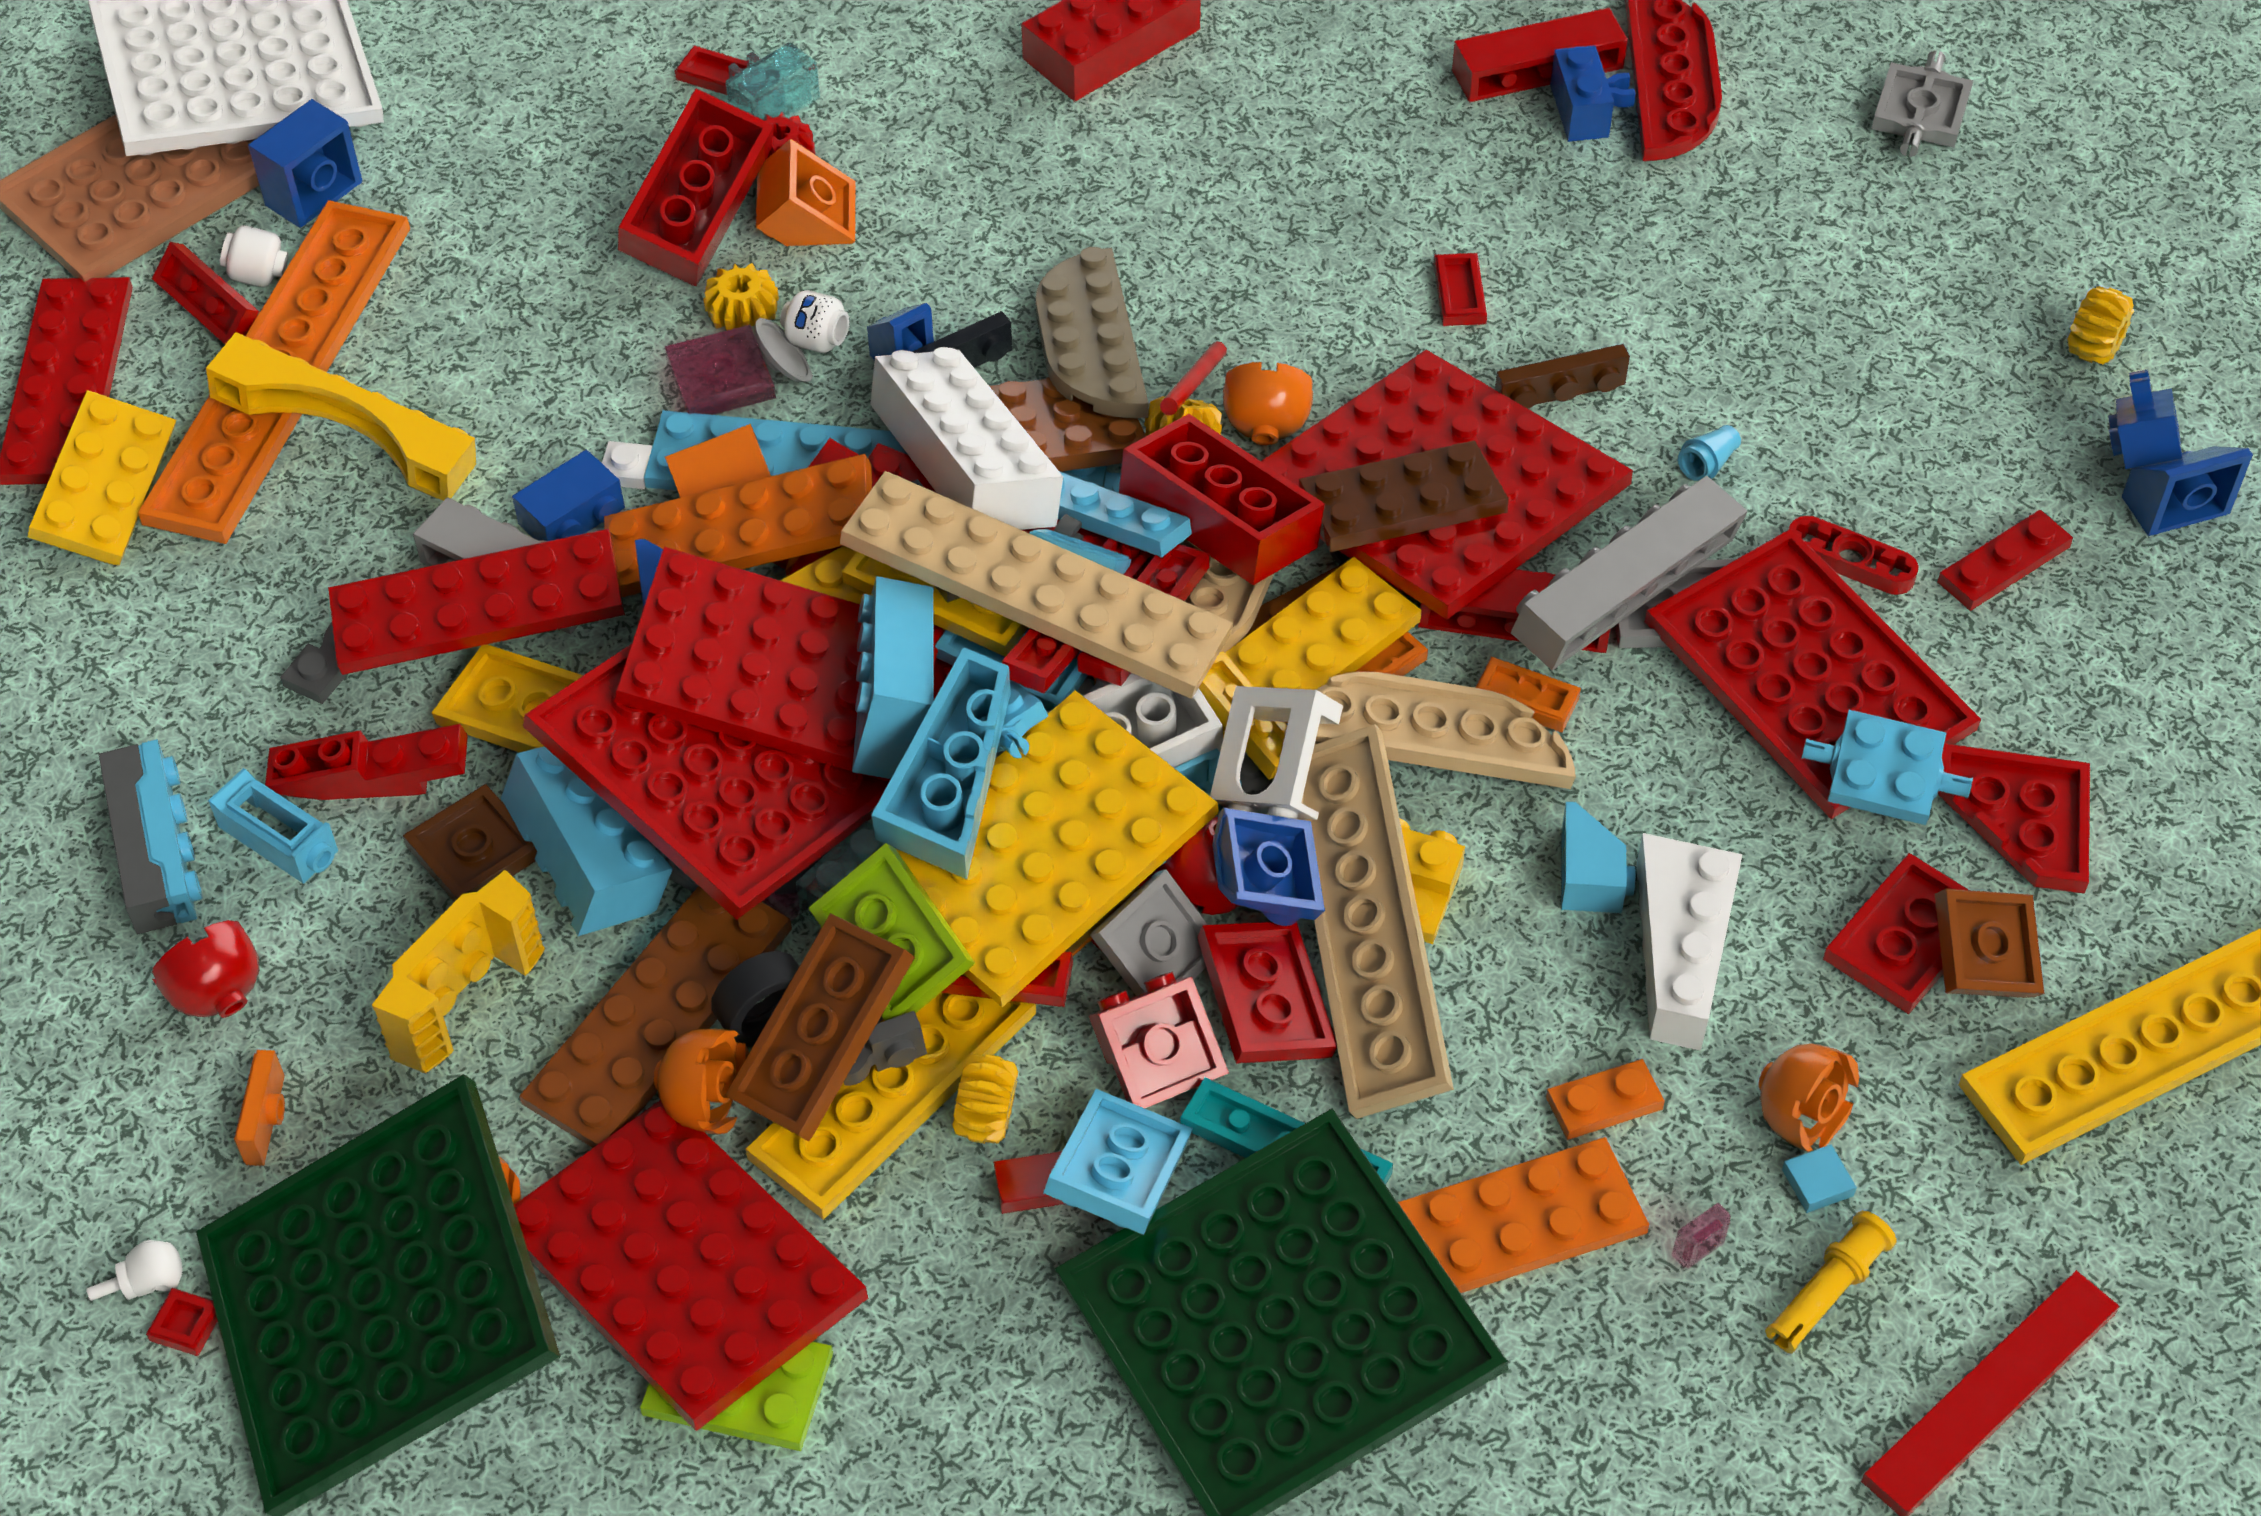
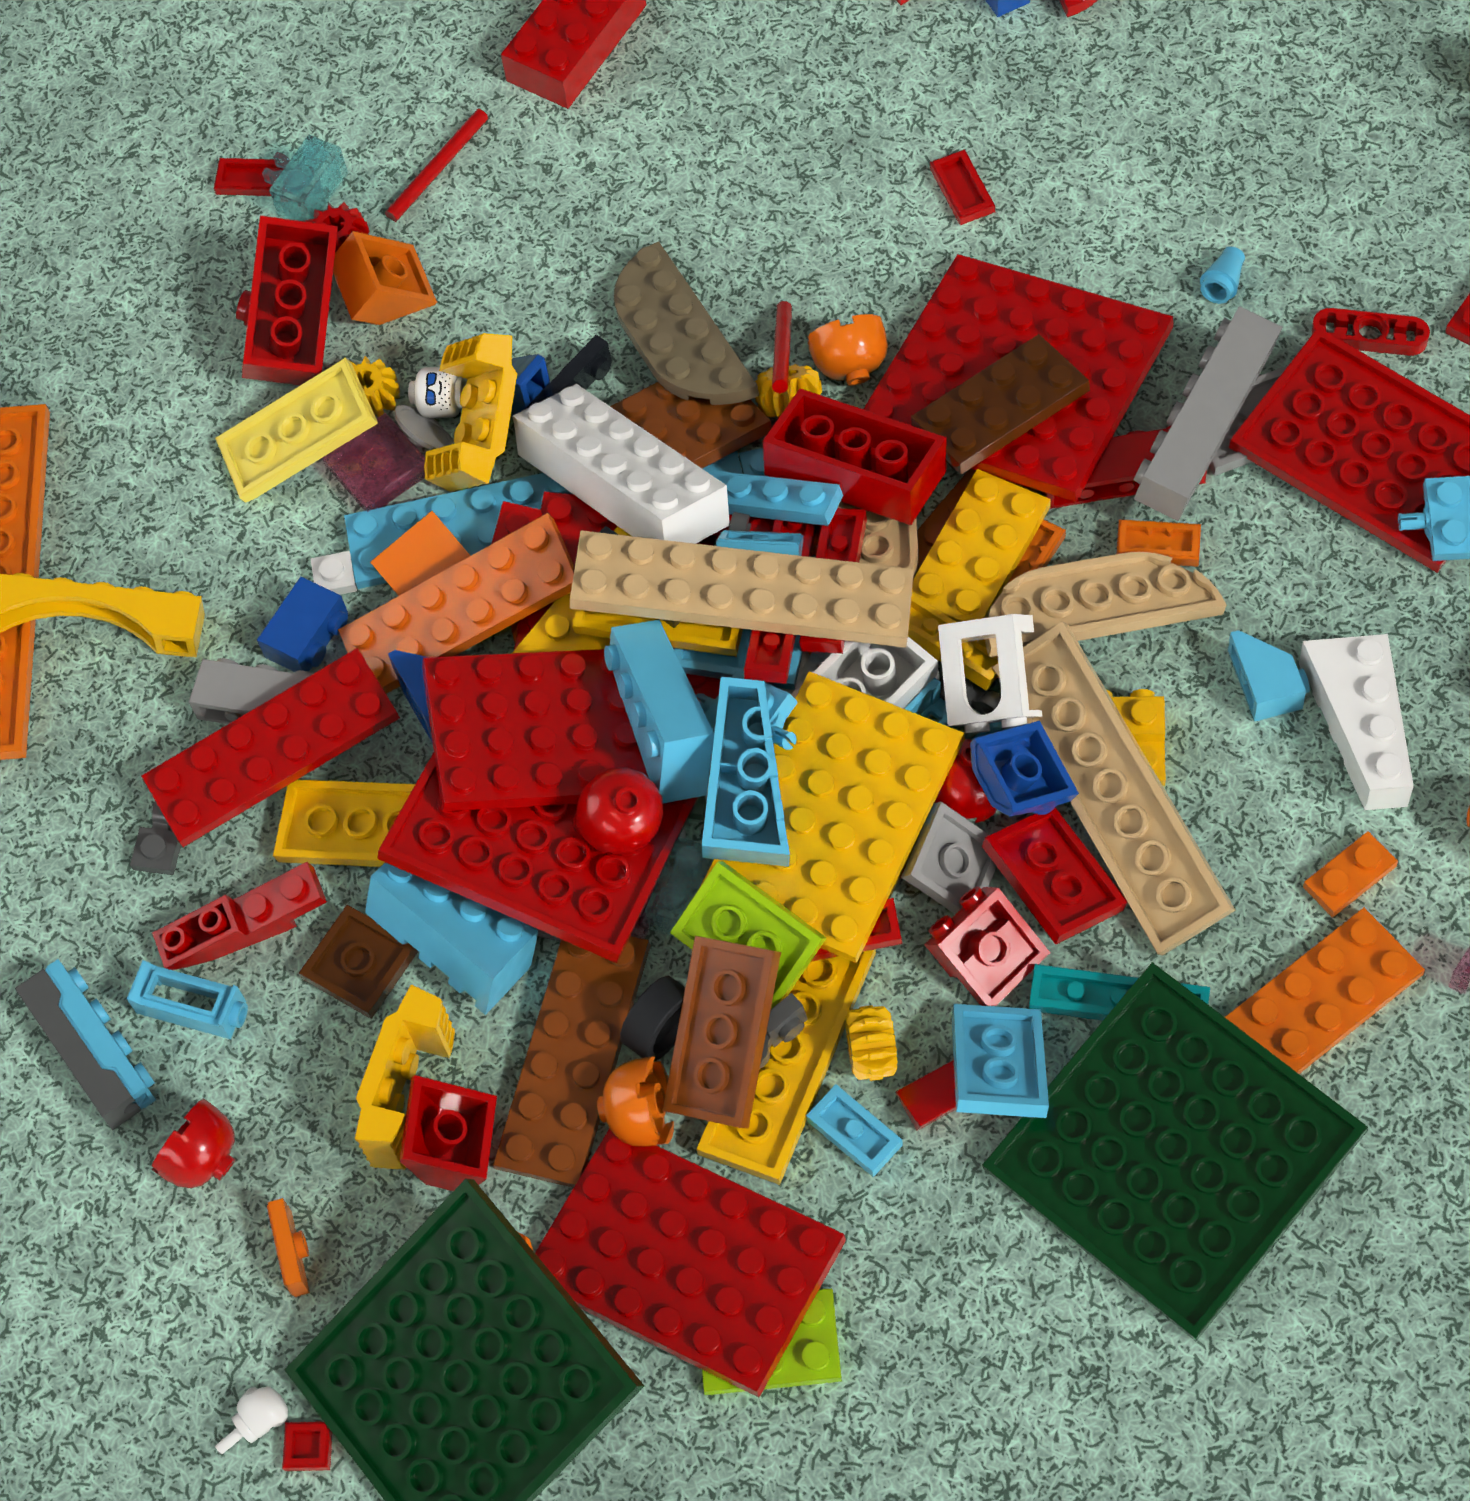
camera: 10 degrees left, 10 degrees up
reddish brown plate [1495,344,1630,409] -> none
none -> light yellow tile [215,358,378,503]
none -> red bar [385,109,488,222]
none -> red slope [400,1075,497,1191]
none -> yellow plate [424,333,517,492]
none -> red cylinder [576,767,664,856]
none -> medium azure plate [806,1084,903,1177]

